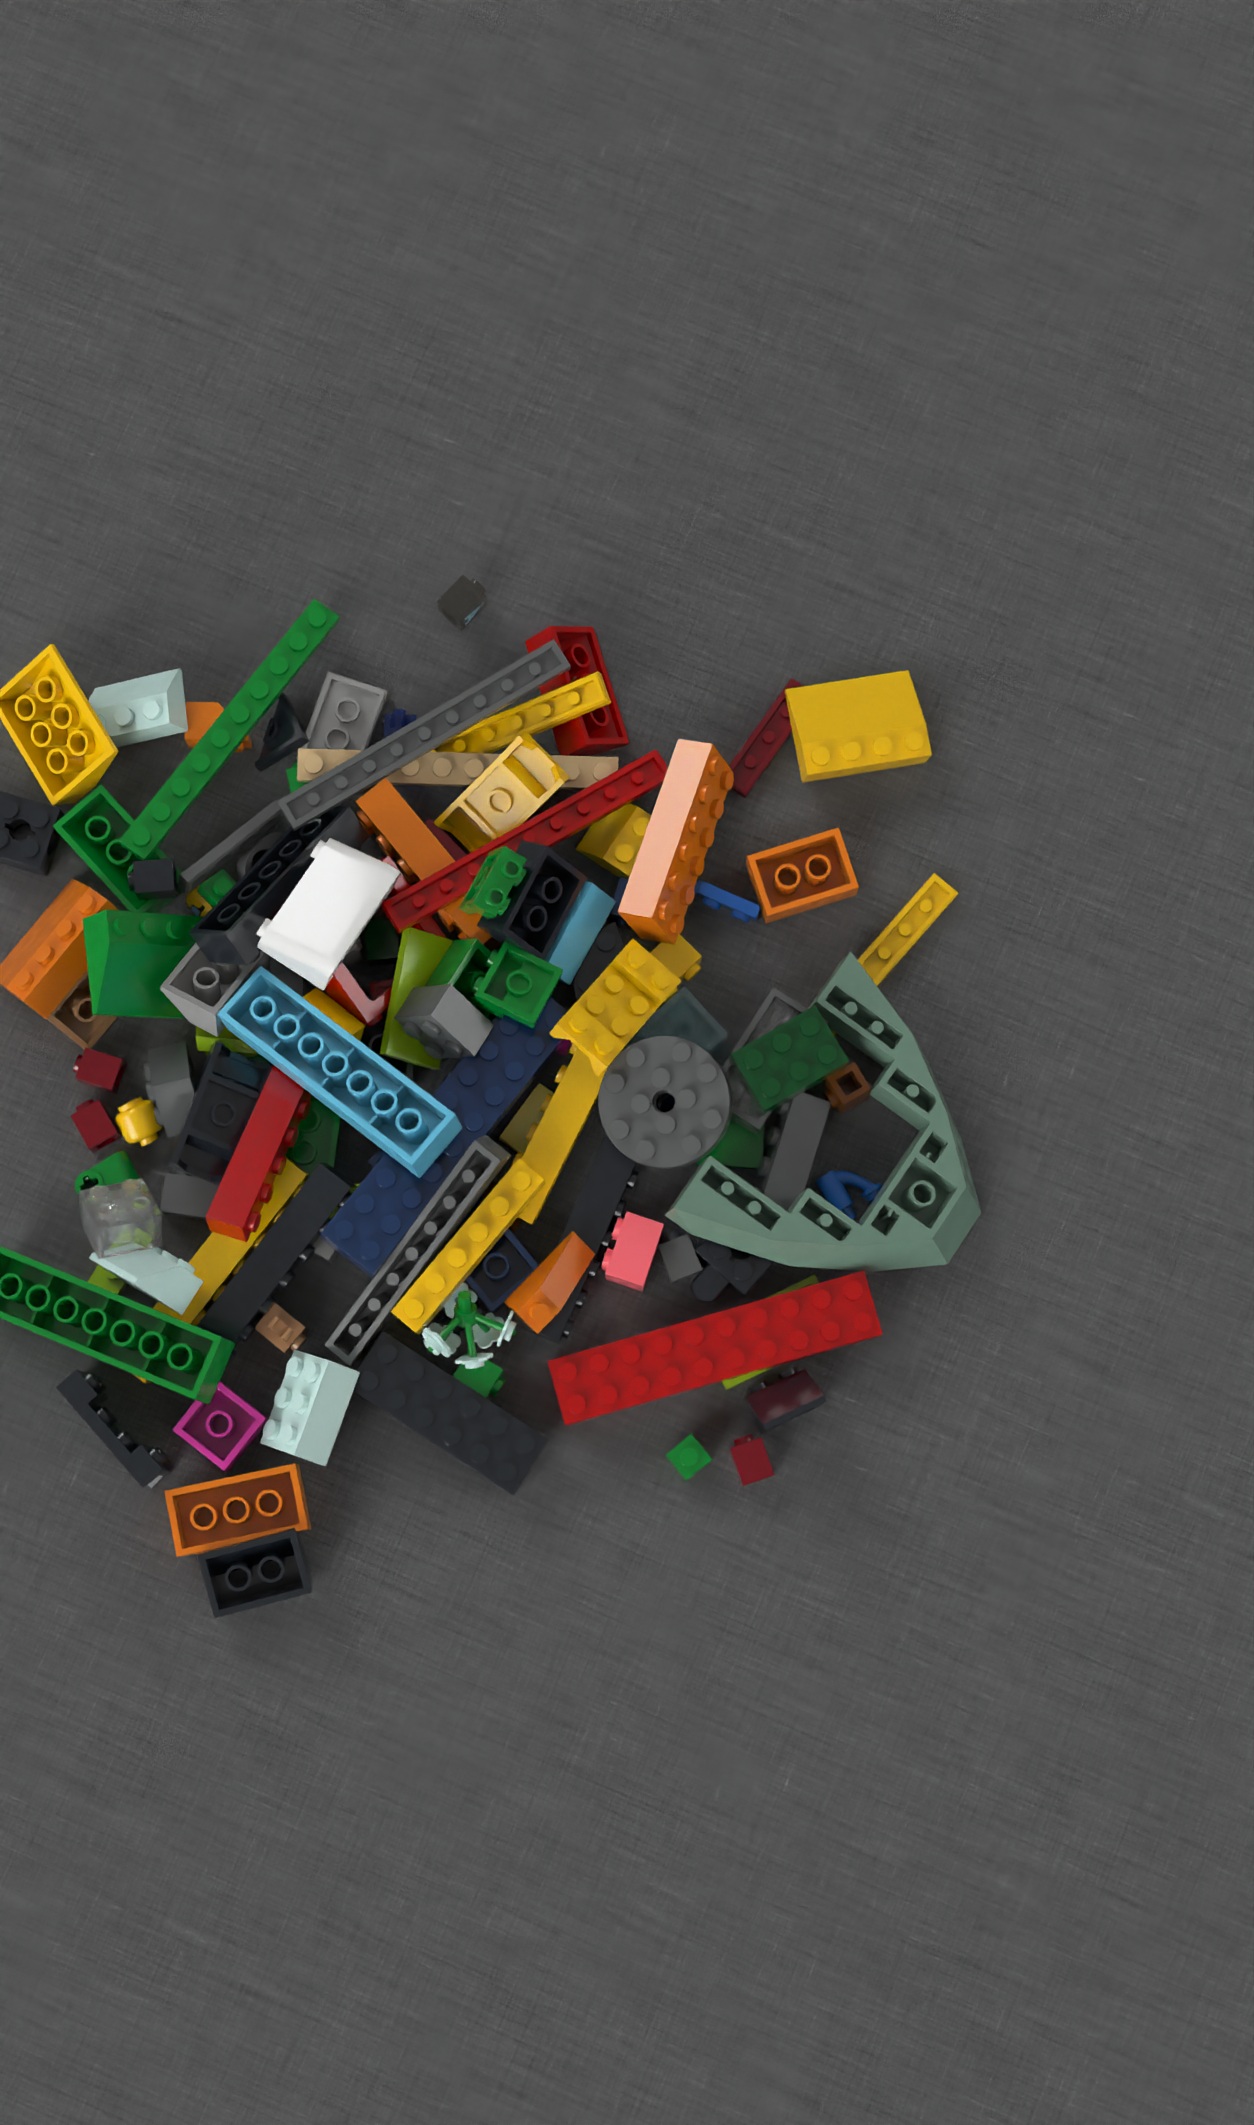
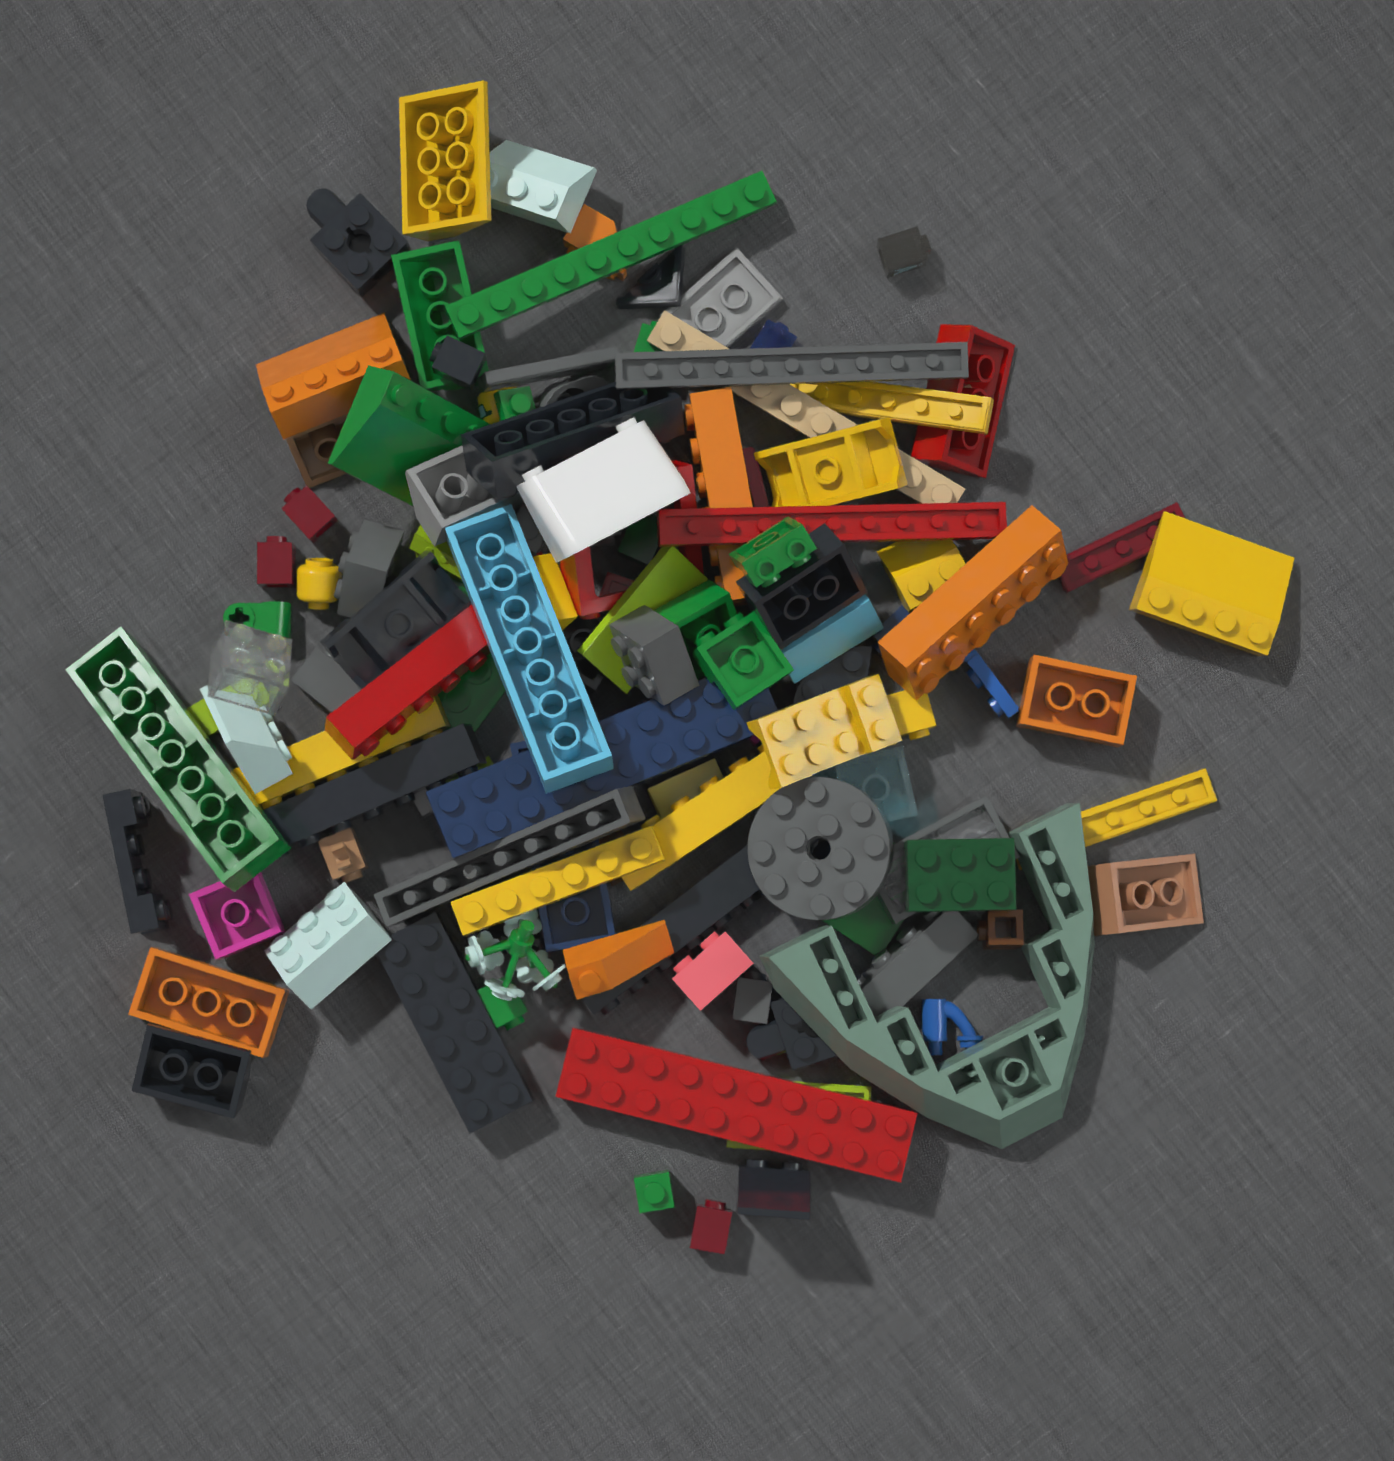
camera: 30 degrees right, 5 degrees up
none -> nougat slope [1087,854,1204,936]

